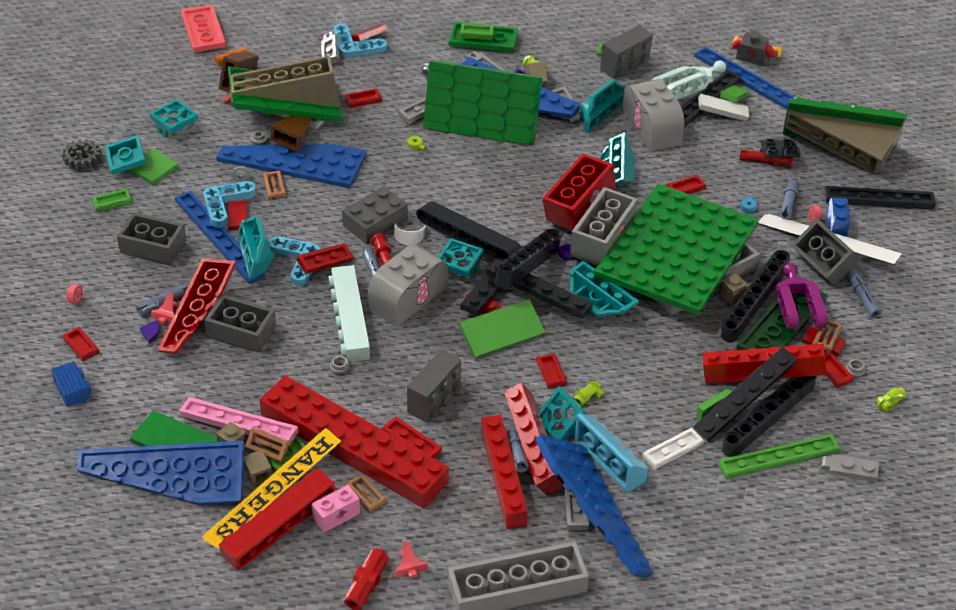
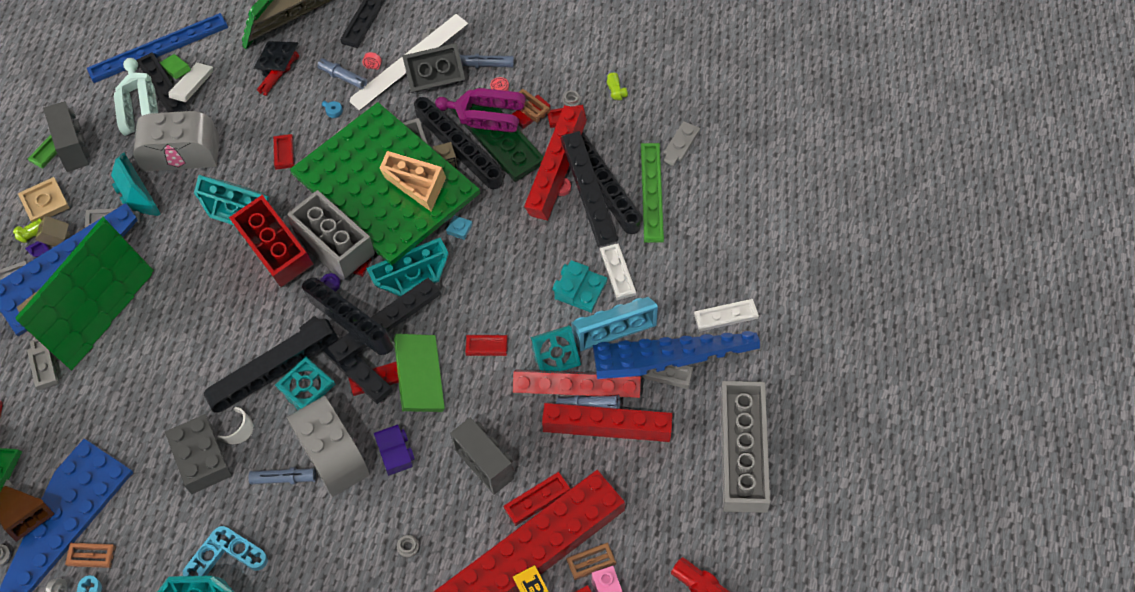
camera: 70 degrees left, 15 degrees up
red plate [296,243,354,274] -> none
light aqua brick [328,265,370,362] -> none
red pin [370,233,392,266] -> none
coral piece [395,541,428,579] -> none
lime piece [407,136,427,152] -> none
lime arm [573,381,604,407] -> none
bright green tile [696,388,732,421] -> none
dark grey torso [732,30,783,66] -> none
blue brick [827,198,851,237] -> none
none -> tan plate [18,177,70,222]
none -> dark purple brick [374,424,415,476]
none -> light nougat wedge [380,151,446,212]
none -> medium azure plate [446,215,473,240]
none -> coral tile [490,77,509,91]
none -> teal plate [553,260,608,313]
none -> white tile [694,299,759,332]

